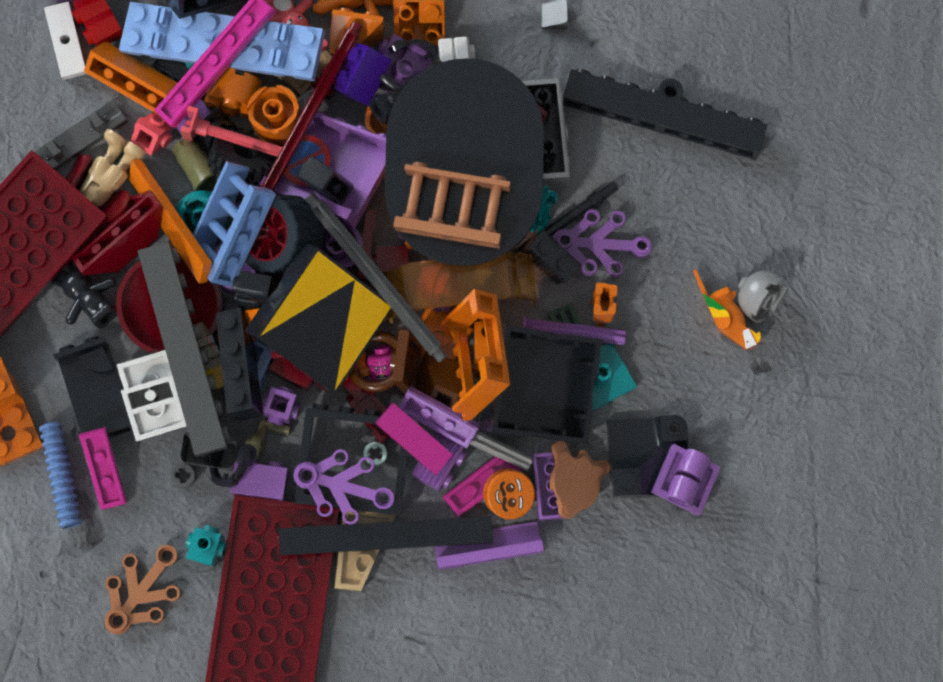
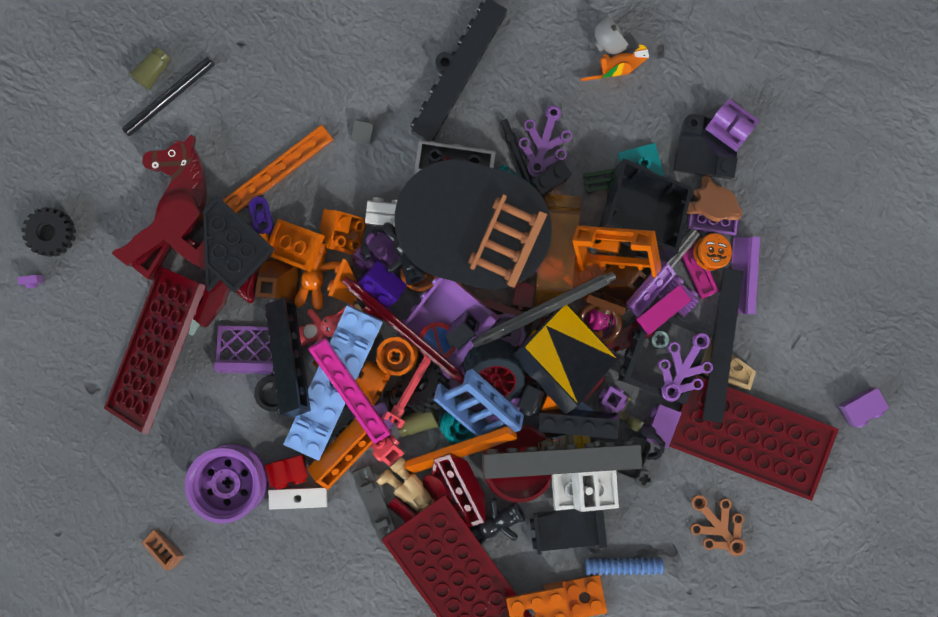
camera: 70 degrees left, 10 degrees up
dark pink tile [79,427,127,510] -> none
teal brick [186,525,227,568] -> none
medium lavender axle [523,316,626,345] -> none
orange animal [590,283,617,327] -> none

